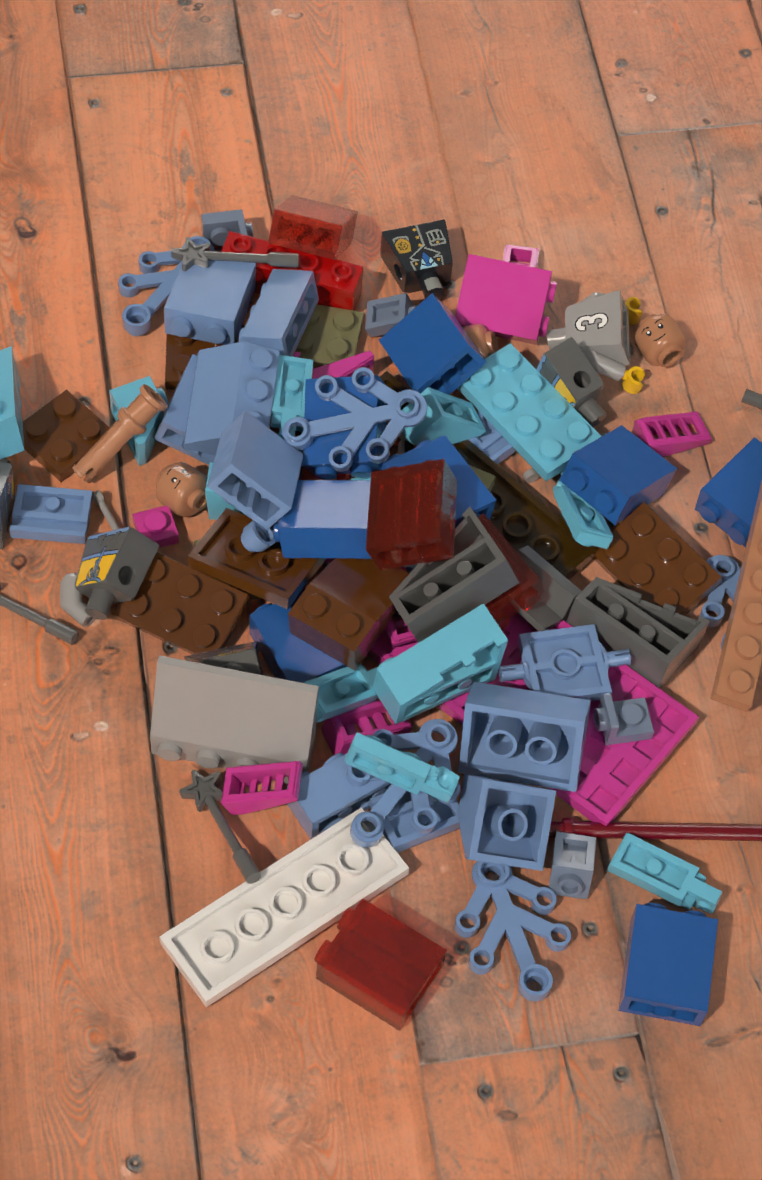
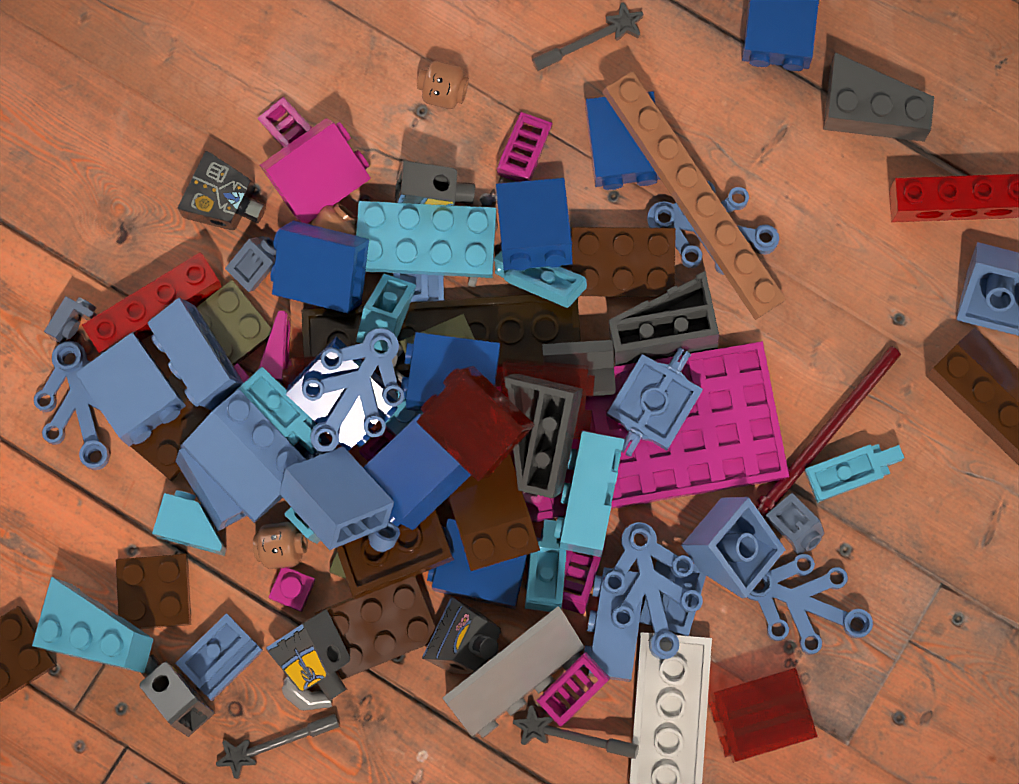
camera: 40 degrees left, 20 degrees up
nougat pin [72,384,168,483] -> none
light grey hinge [93,490,120,530] -> none
dark grey piece [171,237,299,271] -> none
clear red brick [268,195,358,260] -> none
medium azure hinge [344,732,460,803] -> none
medium blue slope [458,682,591,792] -> none
light grey torso [547,290,645,394] -> none
sand blue bracket [594,693,654,745] -> none
blue brick [618,903,718,1026] -> none

